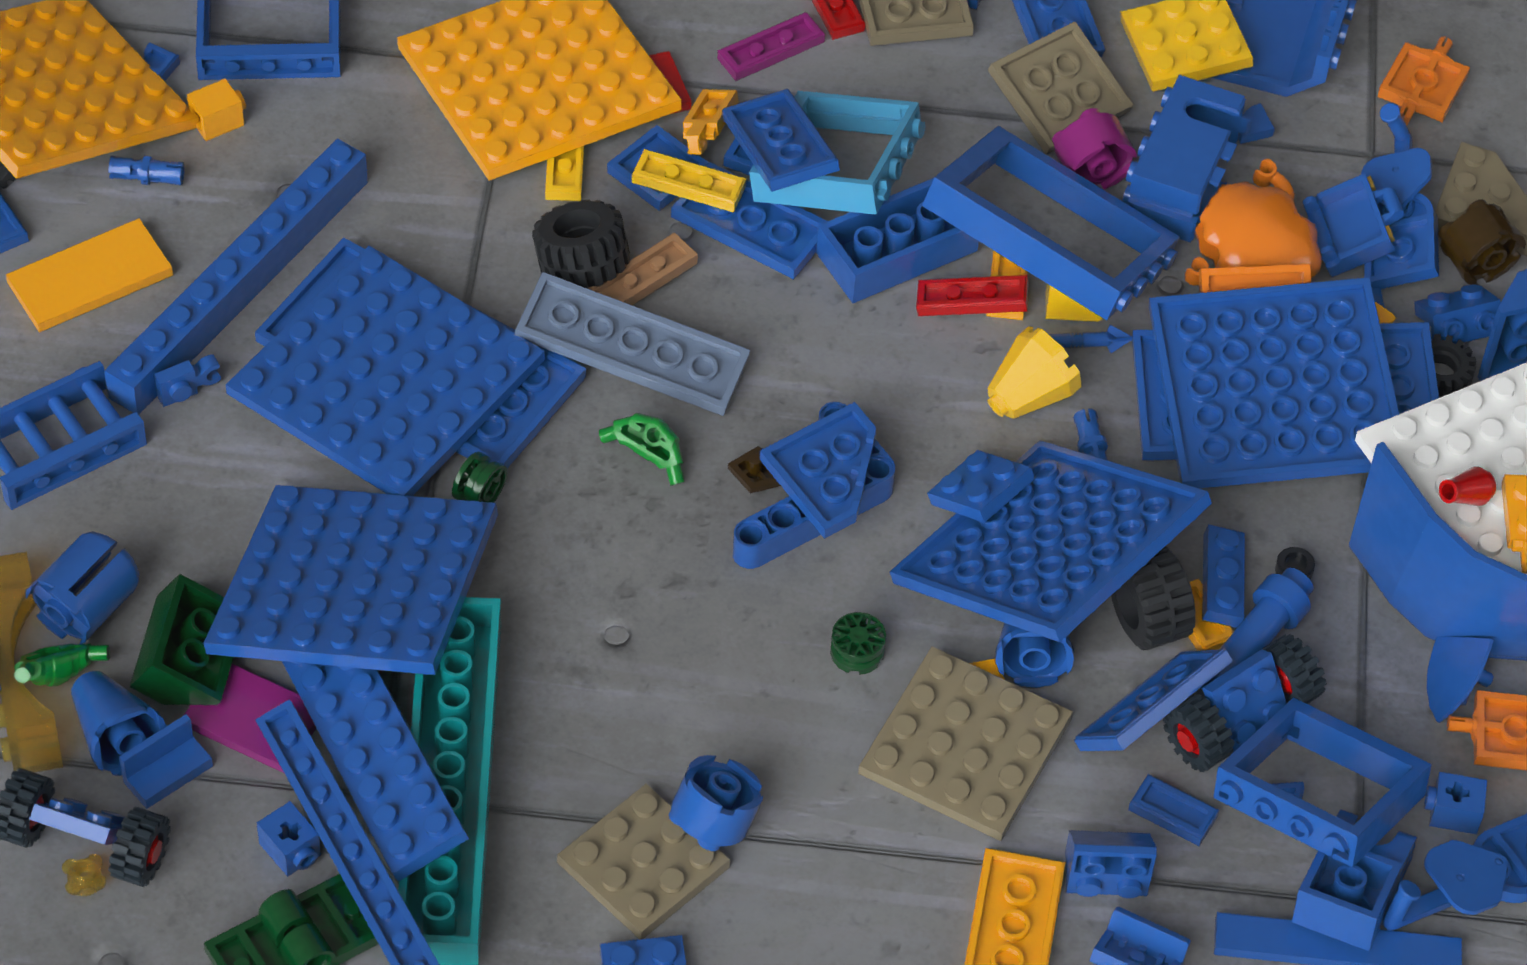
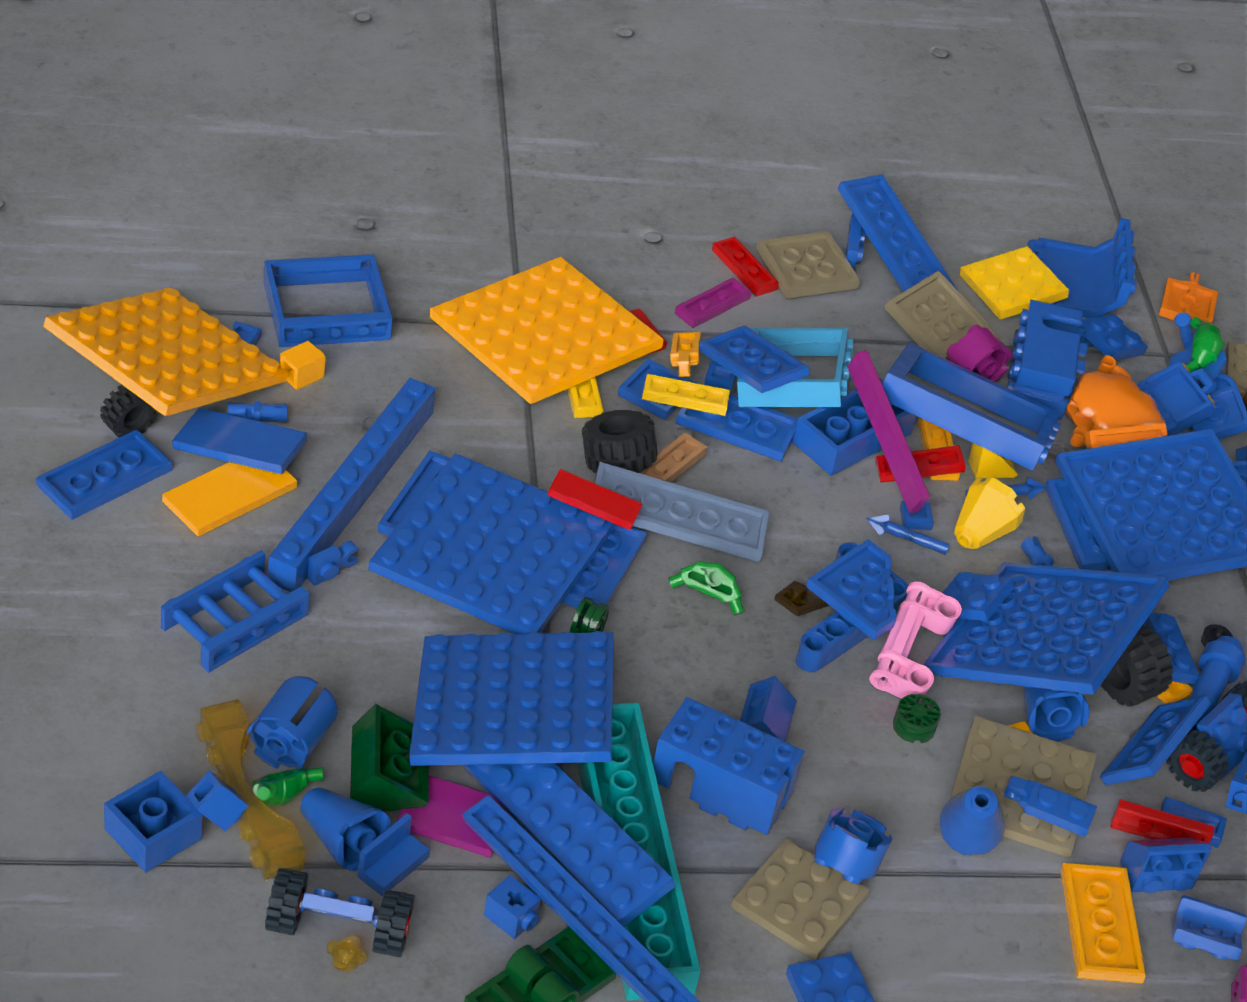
camera: 15 degrees left, 10 degrees down
none -> blue tile [172,408,307,474]
none -> red tile [548,469,643,531]
none -> blue piece [653,697,805,835]
none -> blue panel [740,676,797,742]
none -> magenta tile [847,350,930,513]
none -> blue piece [866,514,950,555]
none -> bright pink piece [869,582,962,703]
none -> blue tile [900,501,934,530]
none -> blue cone [940,786,1005,856]
none -> blue hinge [1004,776,1097,837]
none -> blue plate [1079,314,1148,360]
none -> red tile [1110,799,1214,843]
none -> green piece [1186,317,1224,372]

